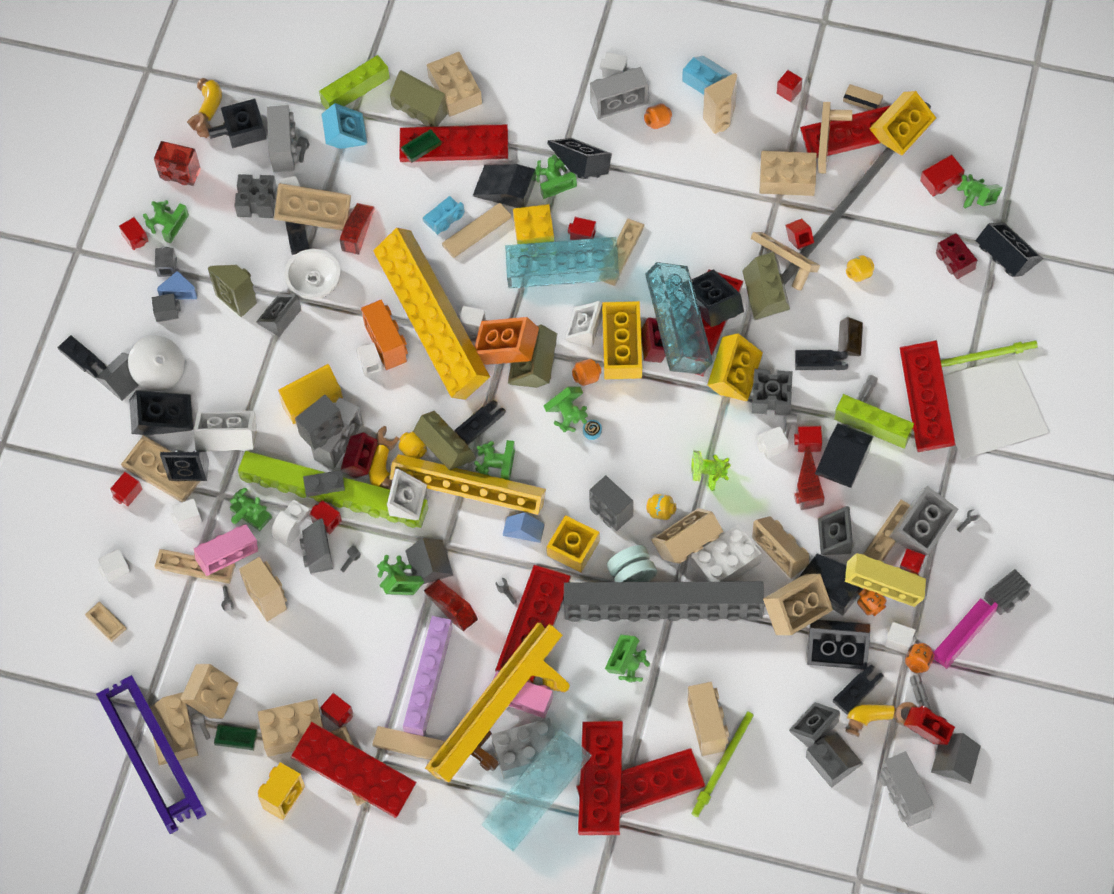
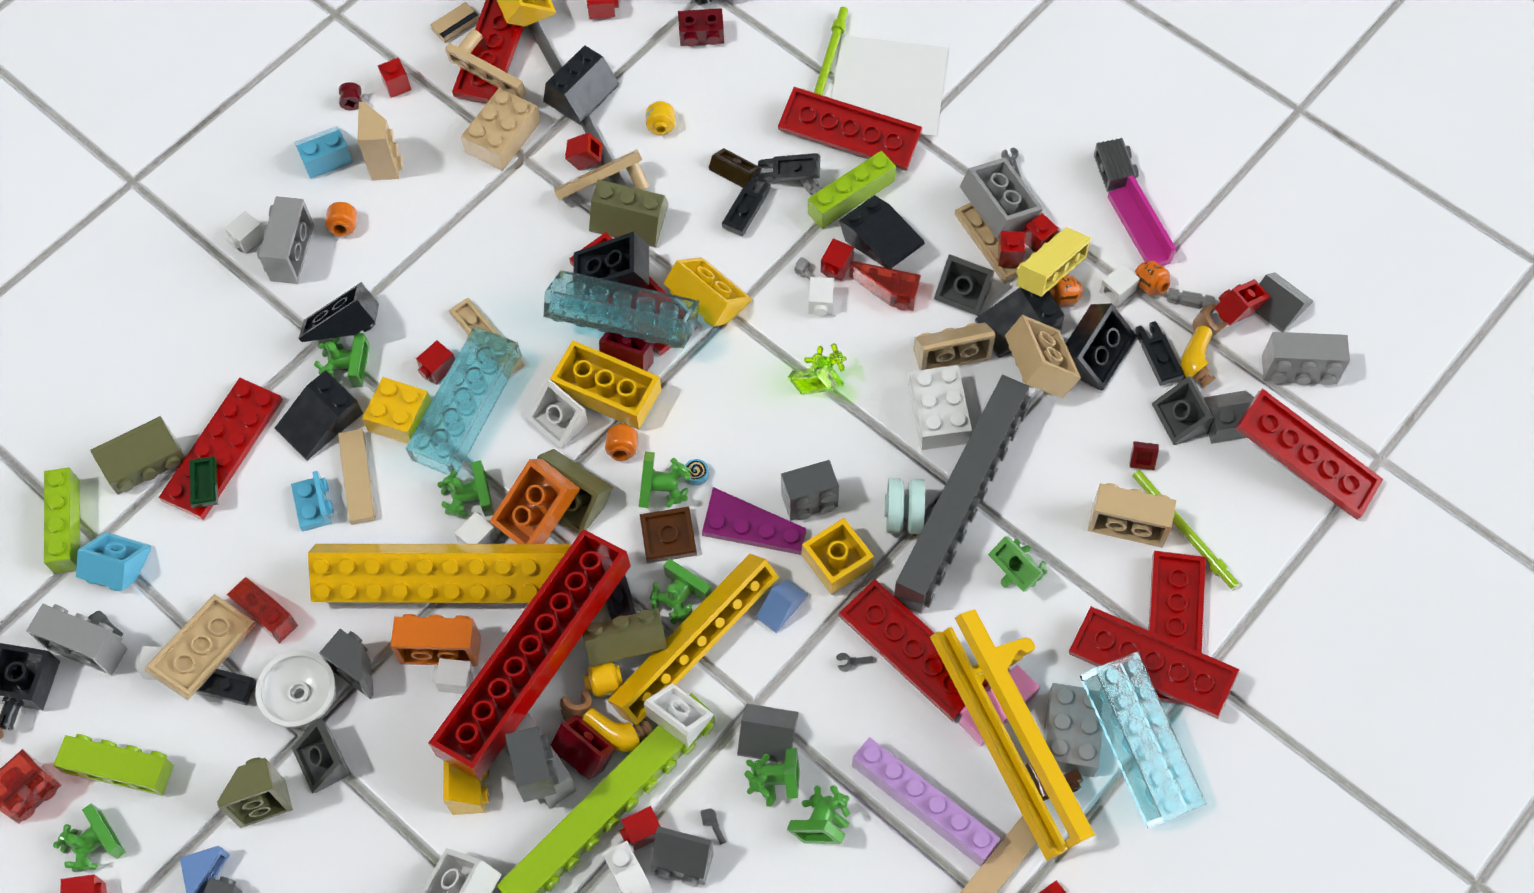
camera: 65 degrees left, 0 degrees up
flat silver brick [155,247,176,277] -> none
dark grey brick [234,174,277,218] -> none
dark grey plate [303,470,345,497] -> none
clear red slope [424,579,478,632] -> none
tan brick [427,52,482,117] -> none
yellow head [646,494,677,520] -> none
tan brick [651,508,724,564] -> none
dark grey brick [752,369,793,415] -> none
none -> lime brick [53,734,174,796]
none -> dark grey slope [319,629,374,699]
none -> dark red wheel [339,82,362,111]
none -> red brick [428,529,631,781]
none -> bright green piece [437,460,494,519]
none -> black slope [543,45,619,124]
none -> reddish brown tile [639,506,697,564]
none -> magenta wing [702,487,806,555]
none -> black hinge [757,153,821,182]
none -> bright green piece [787,785,850,844]
none -> red brick [998,231,1025,267]
none -> dark red tile [1129,441,1159,470]
none -> red plate [1235,389,1383,520]

